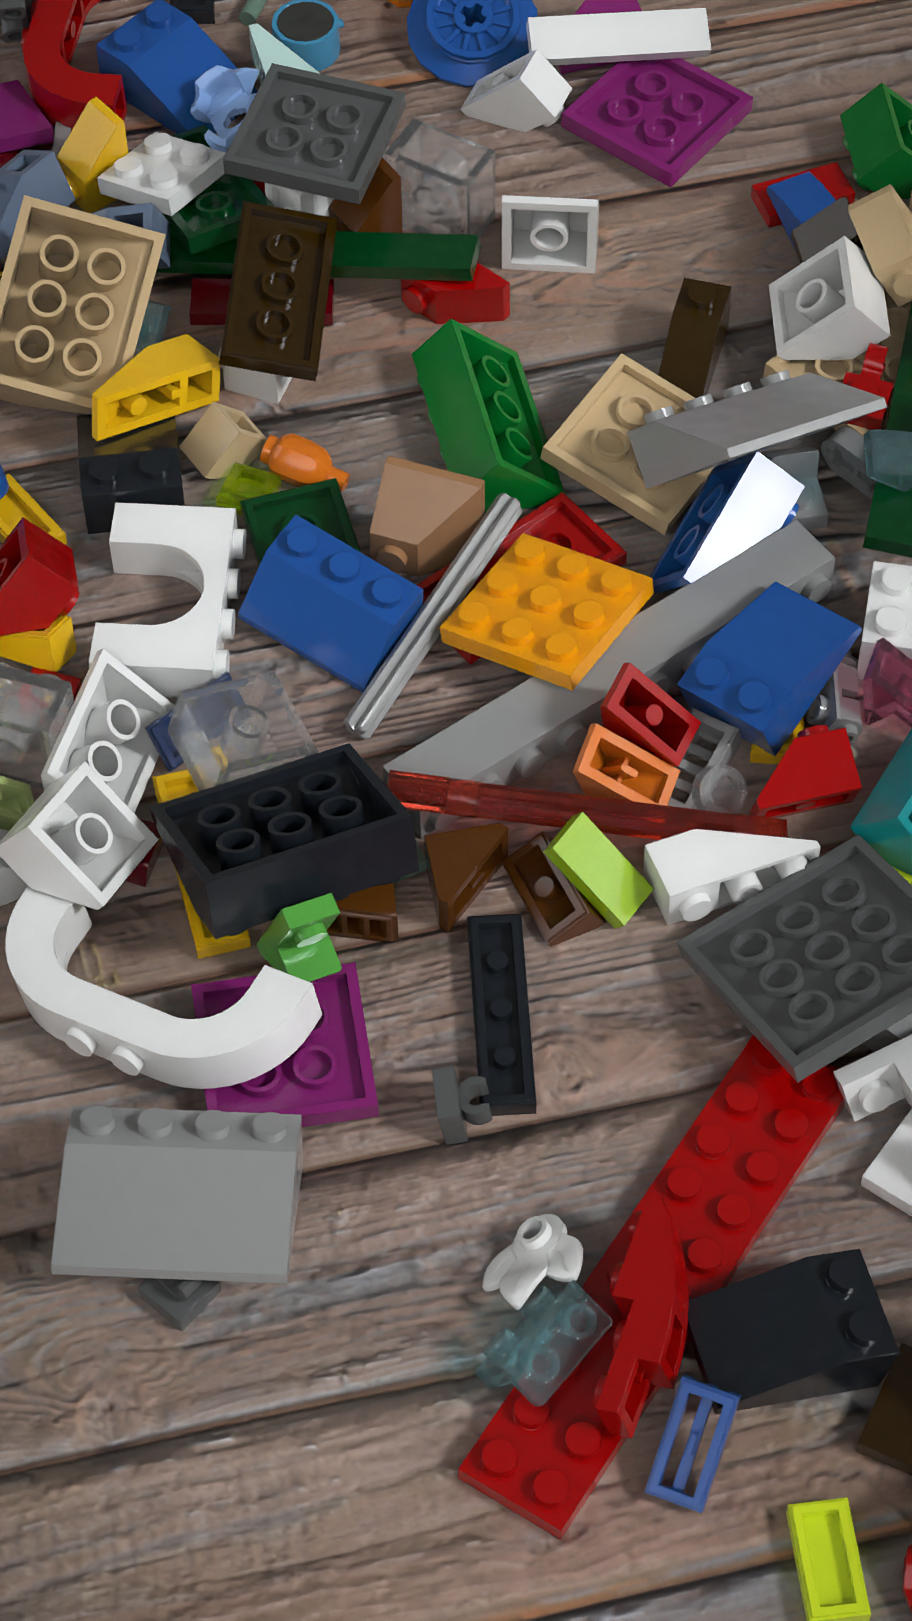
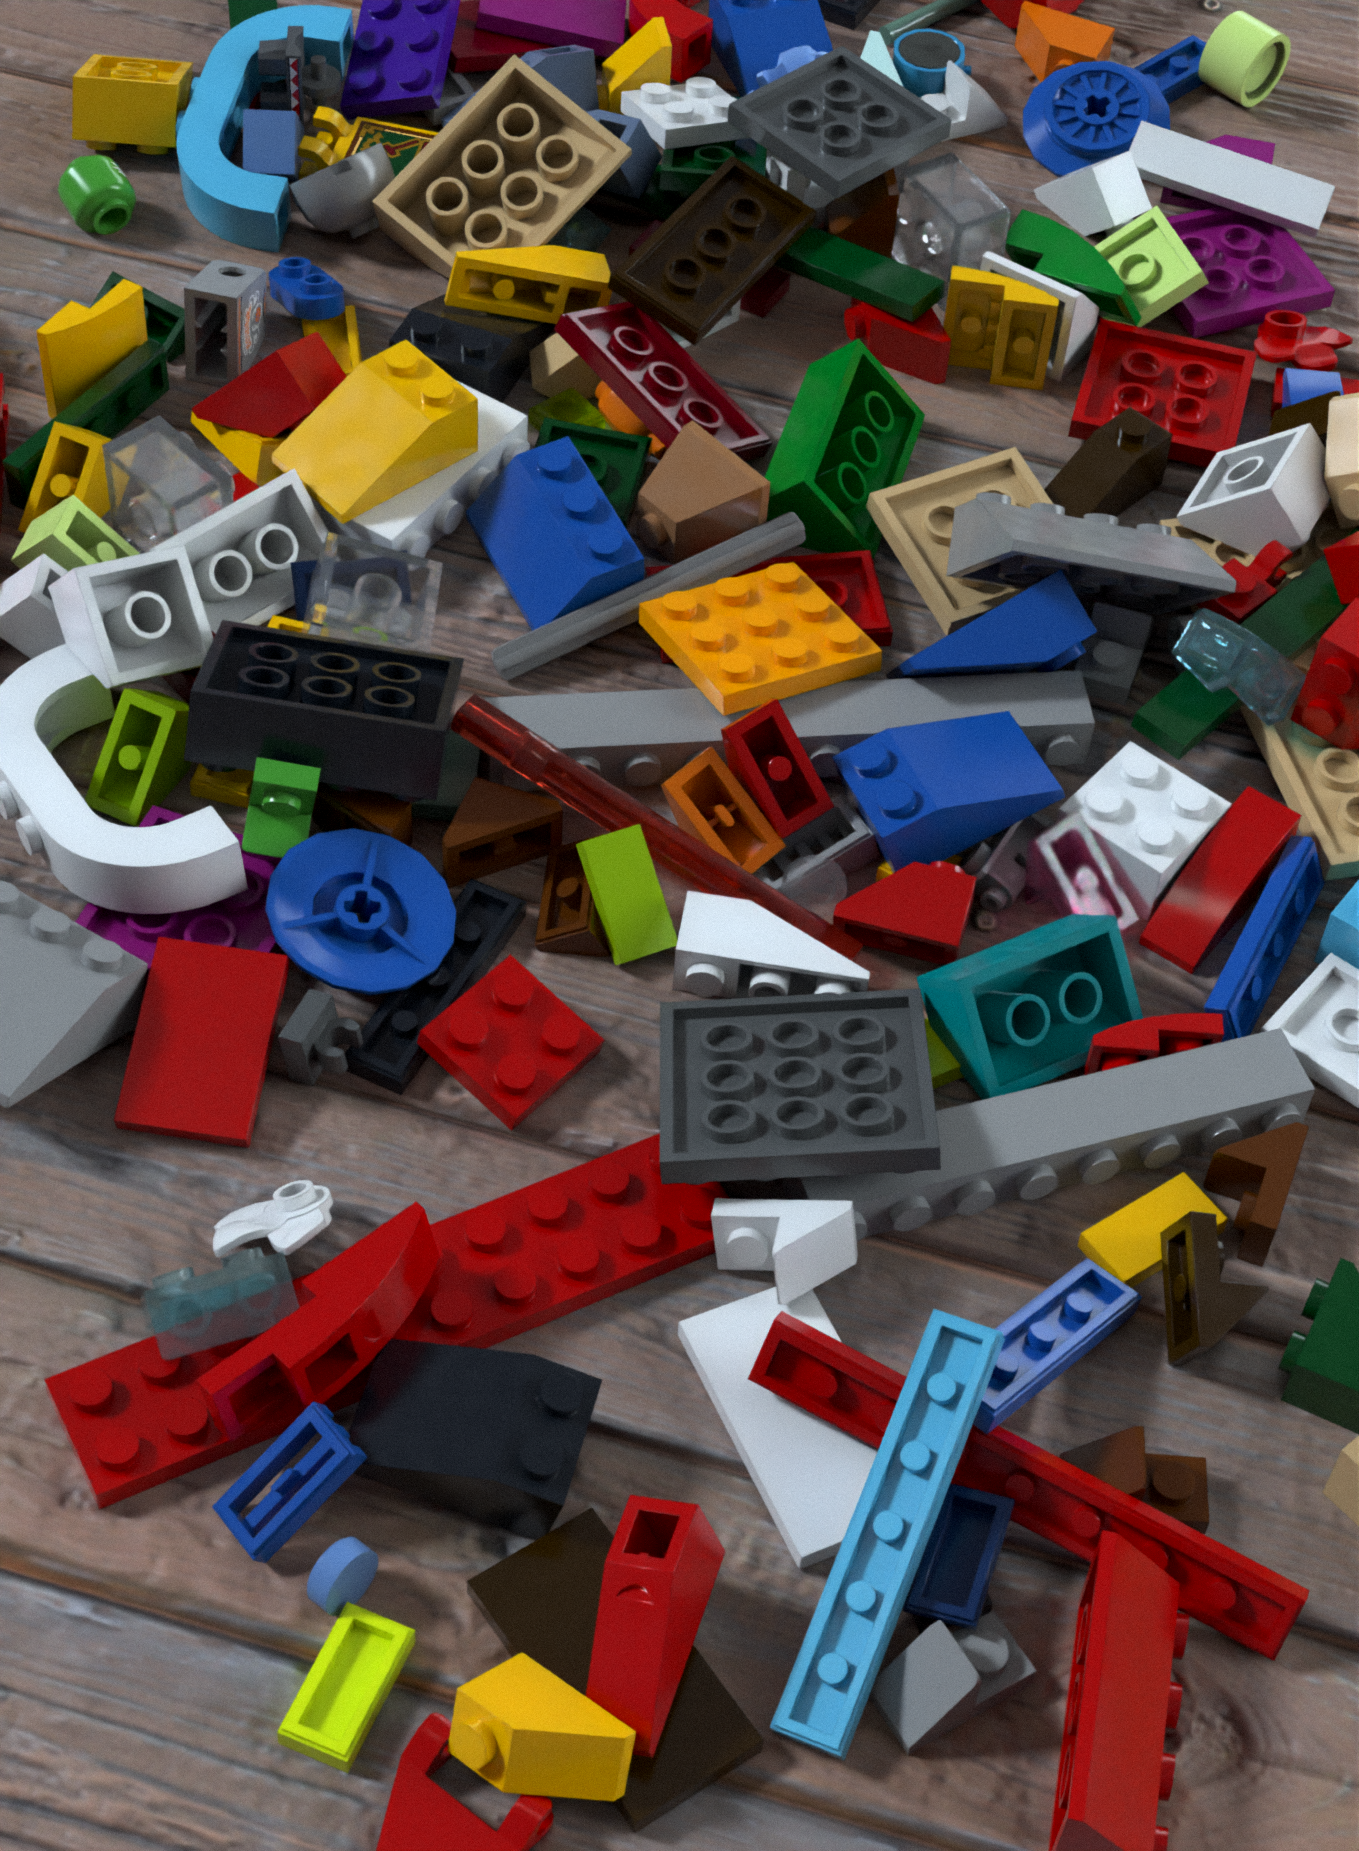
camera: 25 degrees right, 5 degrees down
none -> lime slope [84,688,192,827]
none -> red tile [114,936,290,1148]
none -> blue piece [265,828,456,995]
none -> yellow slope [272,339,478,524]
none -> medium blue tile [307,1536,379,1616]
none -> red plate [417,954,605,1131]
none -> dark red tile [554,302,773,461]
none -> white slope [919,60,1008,142]
none -> yellow slope [943,265,1059,390]
none -> green slope [1001,209,1142,326]
none -> red plate [1068,319,1257,468]
none -> yellowish green plate [1094,205,1209,327]
none -> red plate [1253,310,1353,372]

